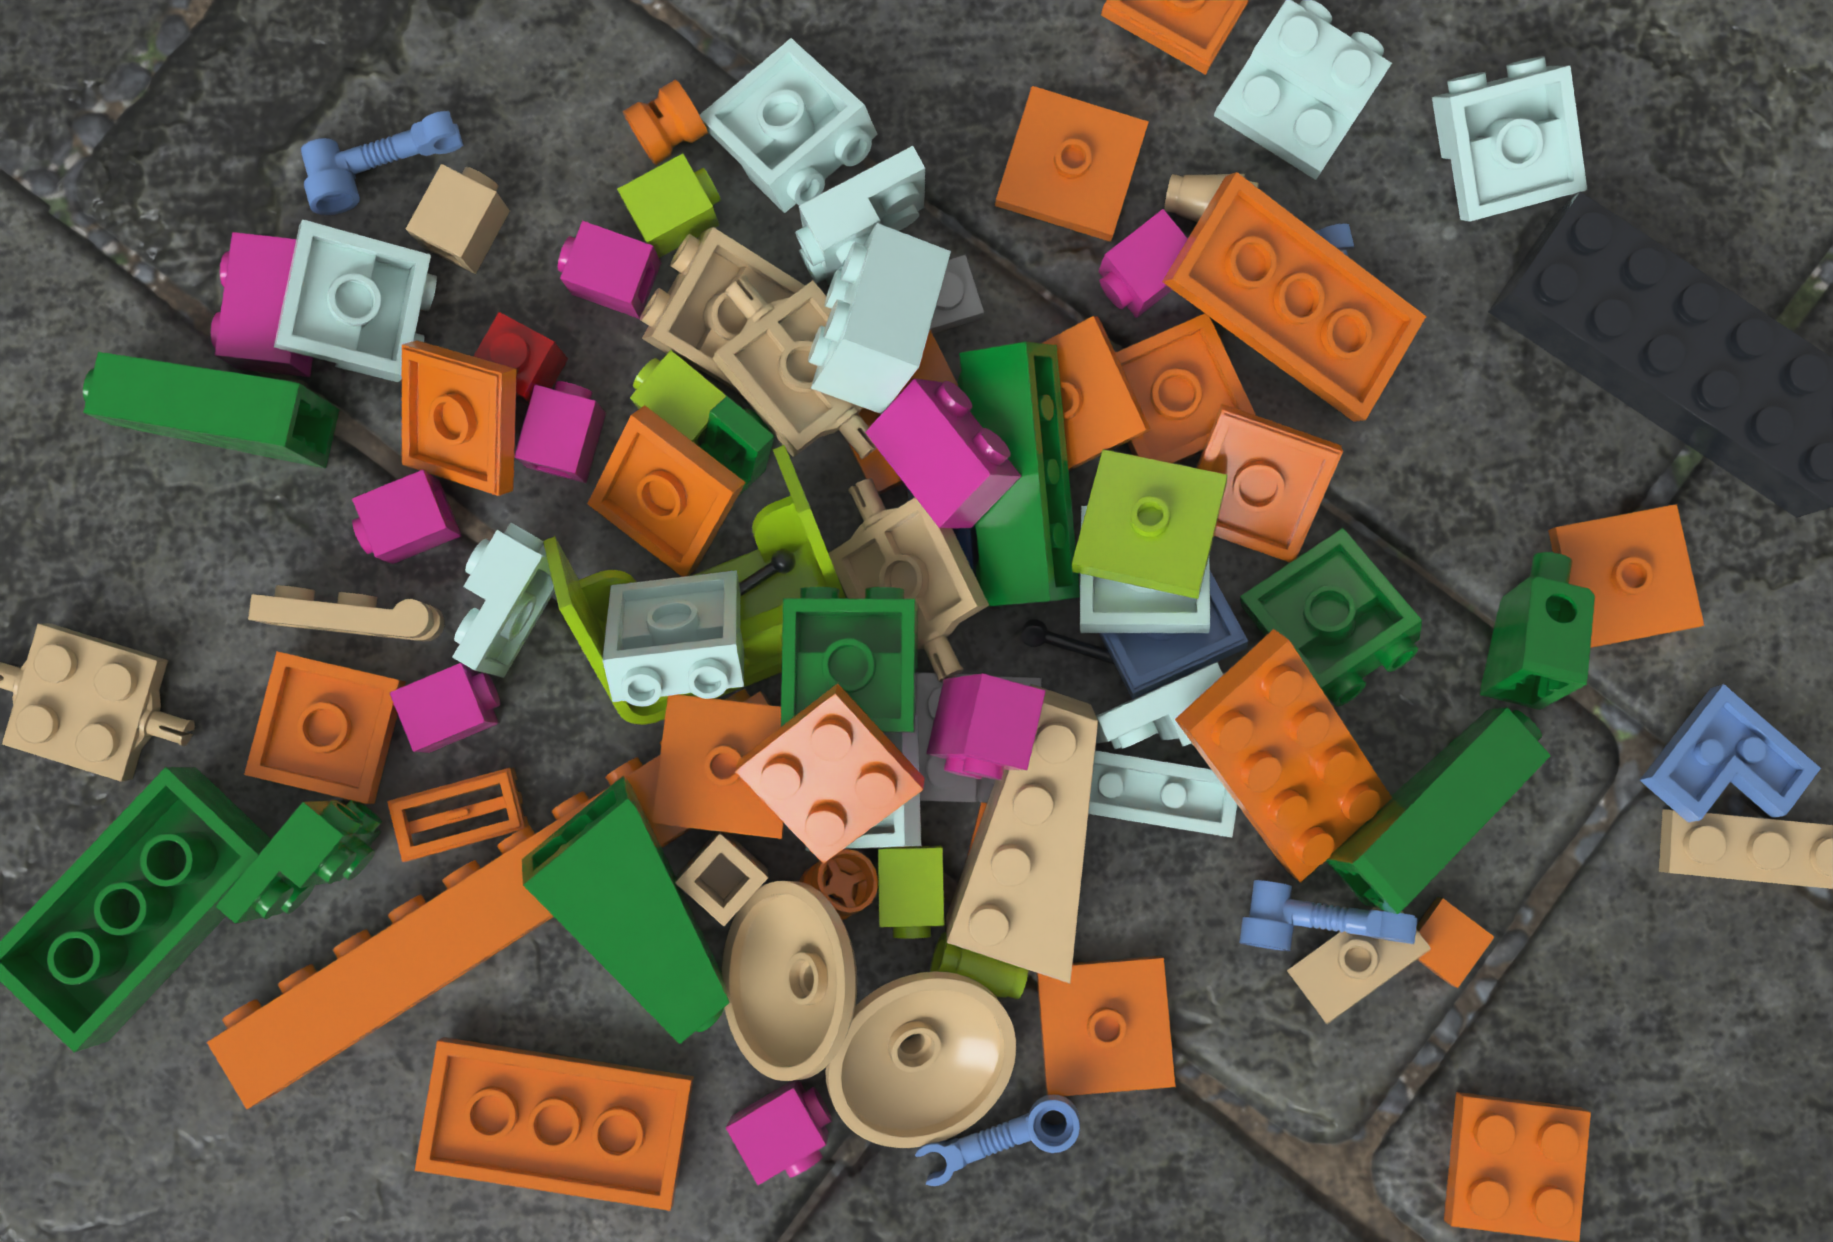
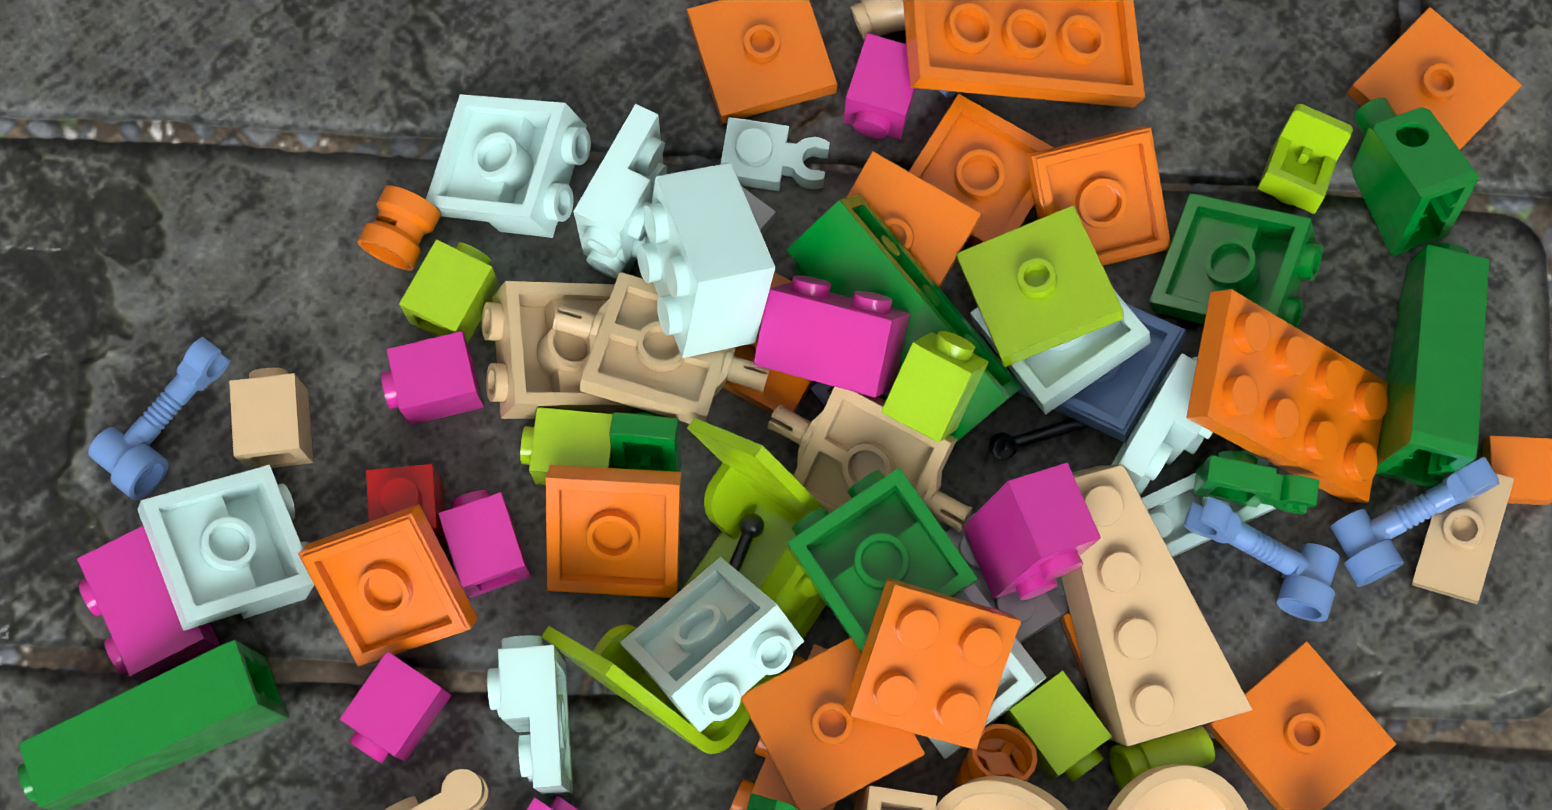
camera: 35 degrees left, 10 degrees down
none -> light aqua plate [721,117,830,191]
none -> lime brick [881,331,989,443]
none -> medium blue brick [1184,497,1340,622]
none -> green plate [1193,451,1320,514]
none -> lime bracket [1257,104,1353,214]

